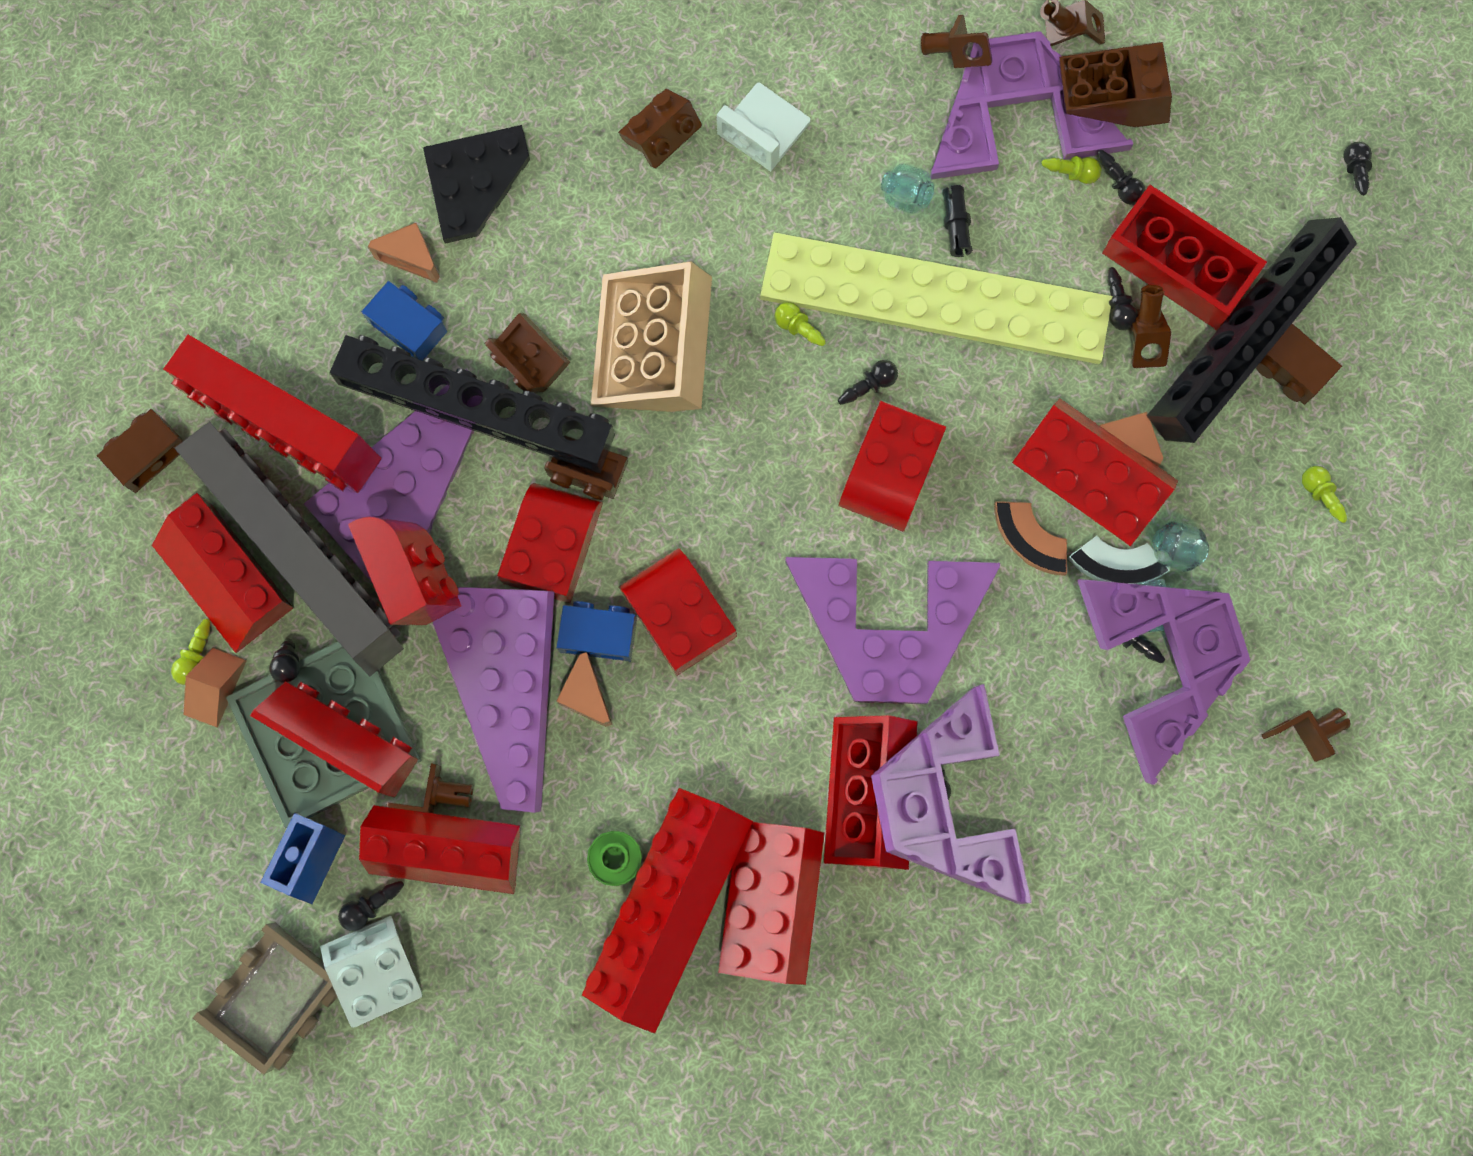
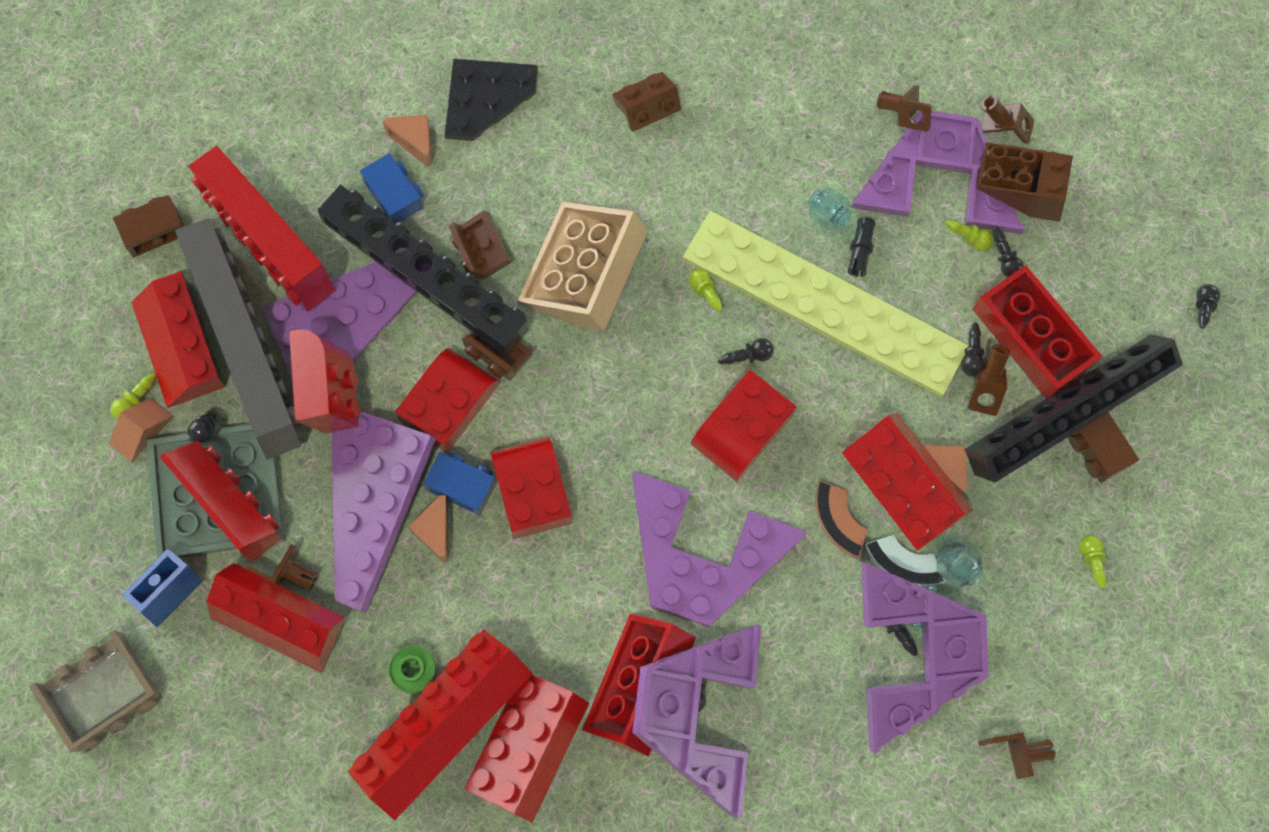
camera: 10 degrees right, 5 degrees down
light aqua bracket [320,916,422,1028] -> none
black bar [338,881,404,931] -> none
light aqua bracket [717,83,810,172] -> none

